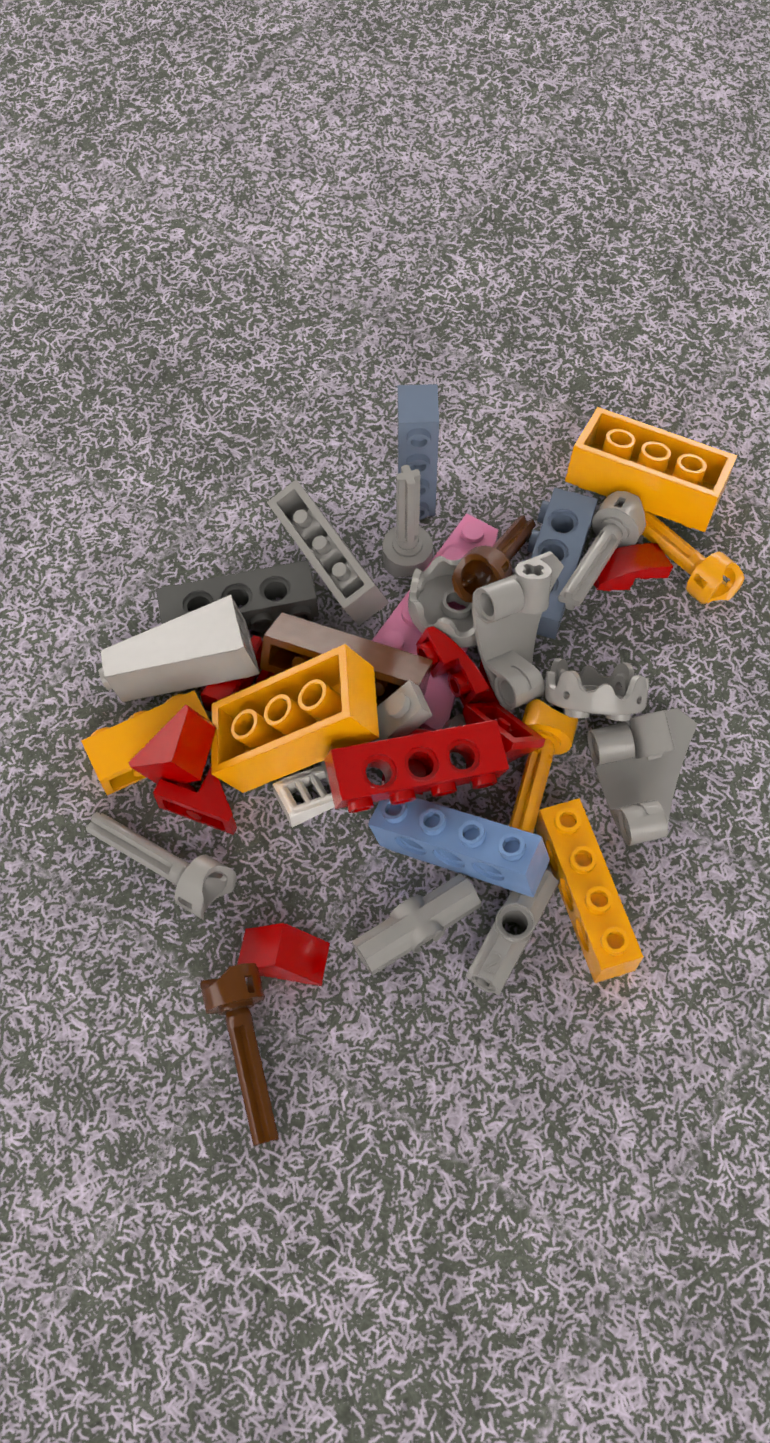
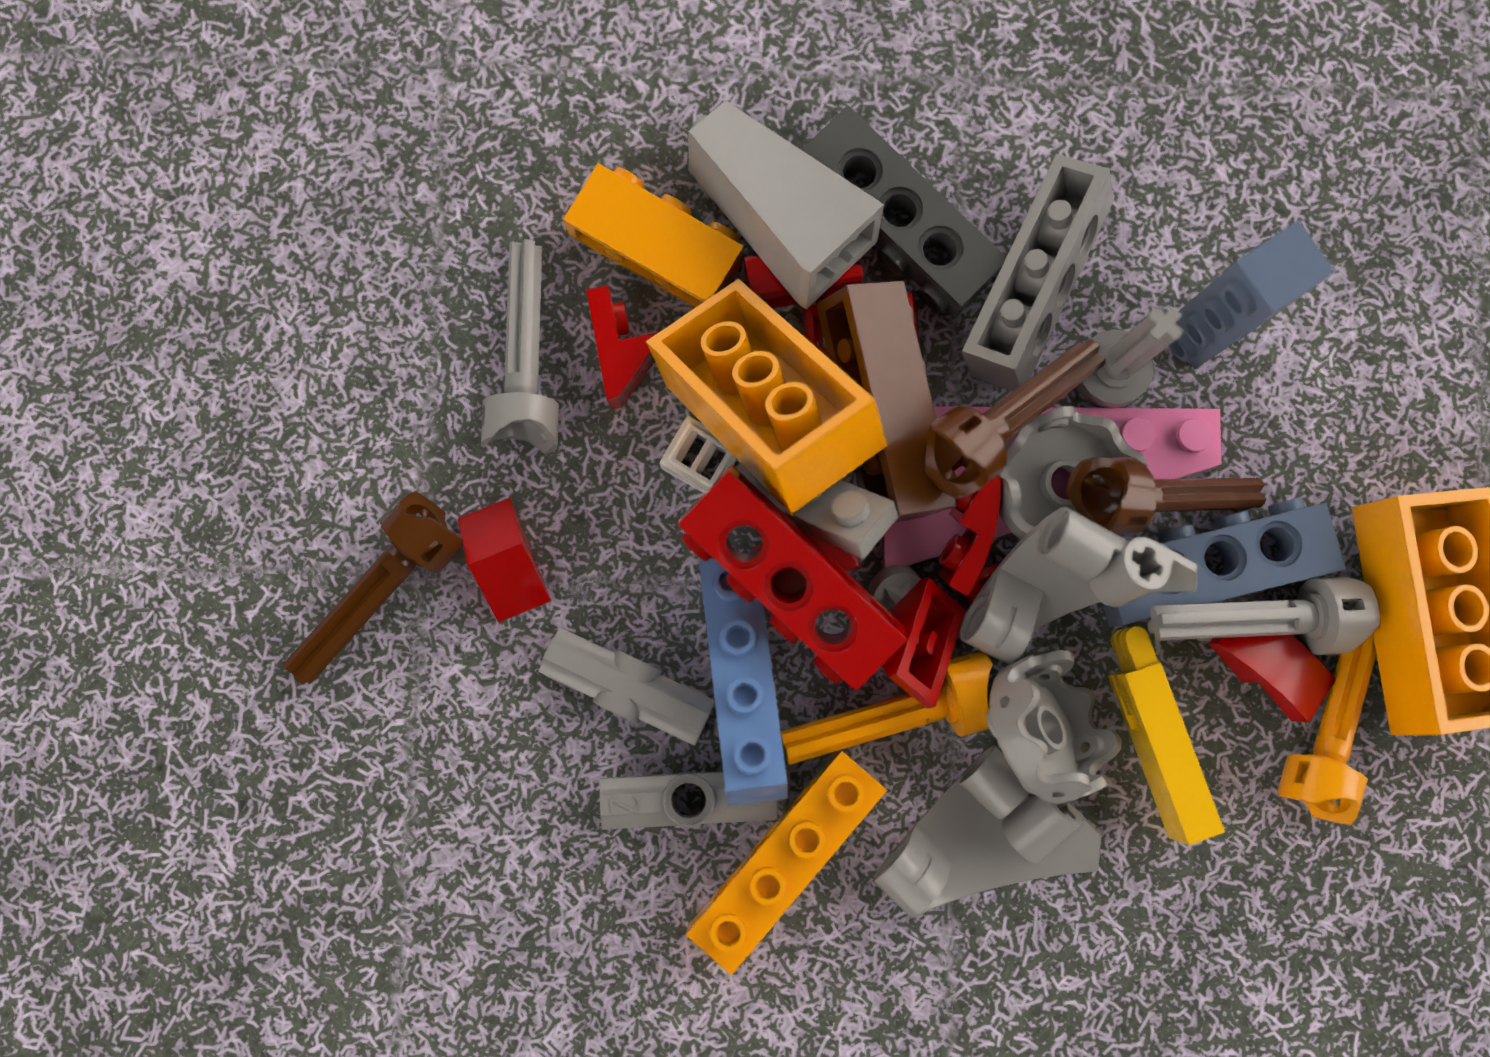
camera: 55 degrees right, 20 degrees up
red slope [128,704,216,784] -> none
none -> reddish brown piece [925,339,1106,498]
none -> yellow hinge [1108,627,1225,845]

